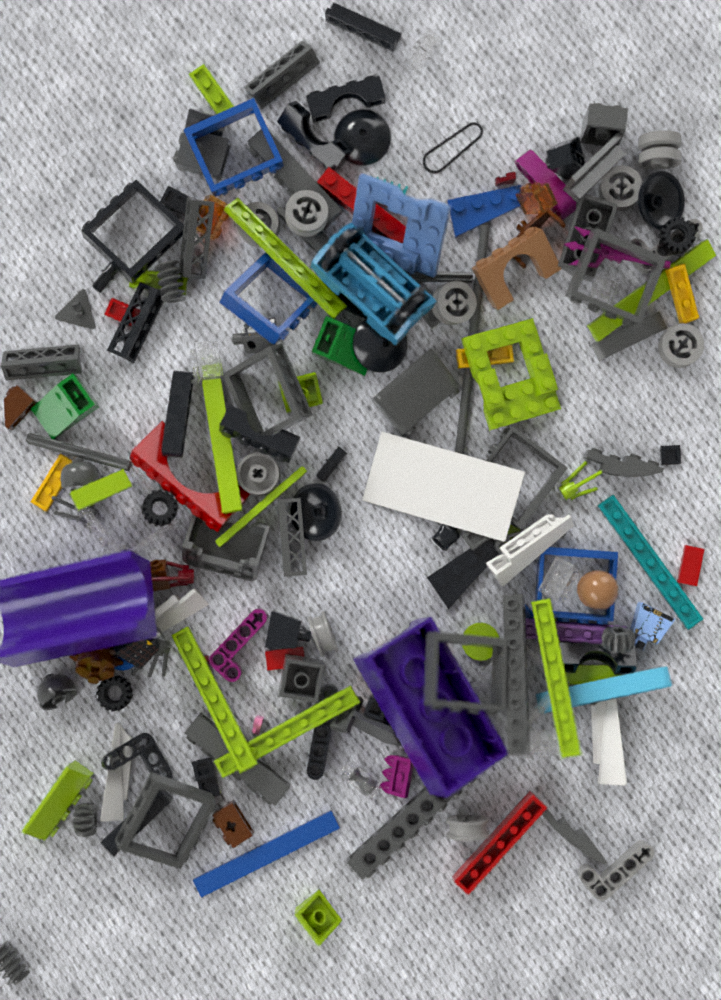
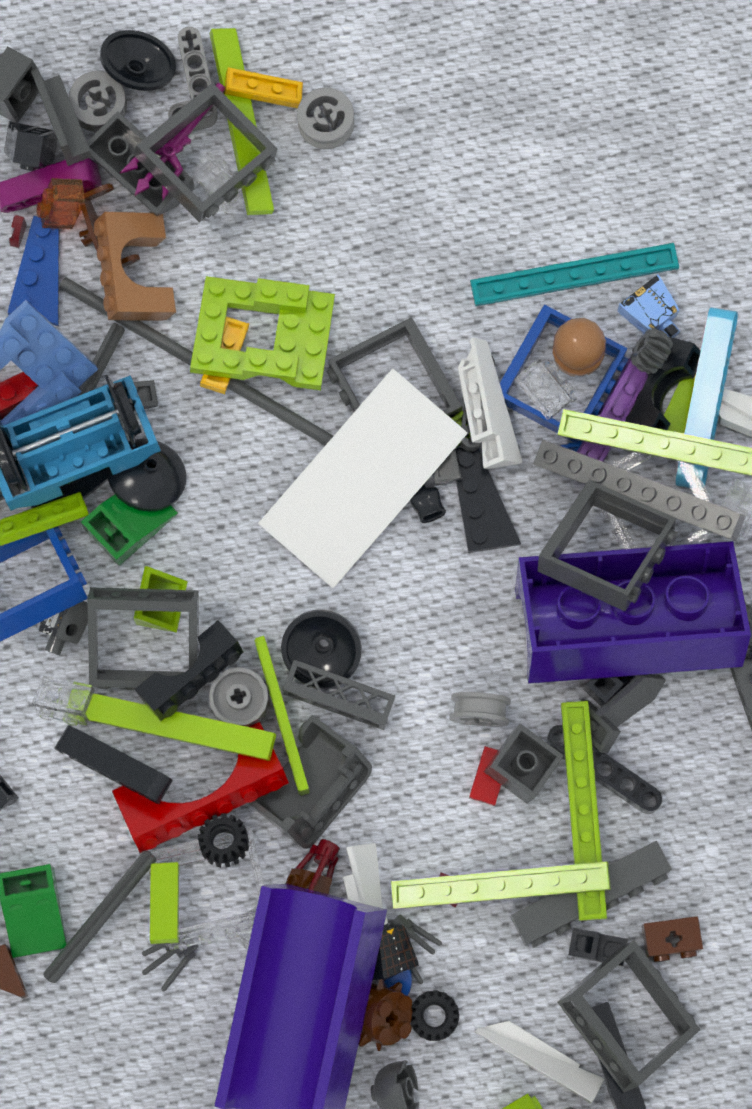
camera: 70 degrees left, 10 degrees down
yellow tile [30,453,72,512] -> none
dark grey cylinder [60,458,99,487] -> none
black beam [101,733,172,779] -> none
blue tile [193,810,340,898] -> none
magenta beam [209,608,268,682] -> none
bright pink tile [252,715,264,736] -> none
black torso [265,611,311,649] -> none
black axle [316,446,348,482] -> none
clear piece [340,761,381,799] -> none
dark grey windscreen [373,348,460,436] -> none
magenta plate [380,755,414,798] -> none
light grey wheel [432,281,477,325] -> none
lime tile [462,622,499,661] -> none
lime plant [558,461,602,501] -> none
dark grey slope [583,448,664,477] -> none
dark grey slope [591,312,667,361] -> none
light grey wheel [638,130,682,169] -> none
black tyre [658,217,696,255] -> none
black tile [660,445,681,465] -> none
red tile [677,545,705,586] -> none

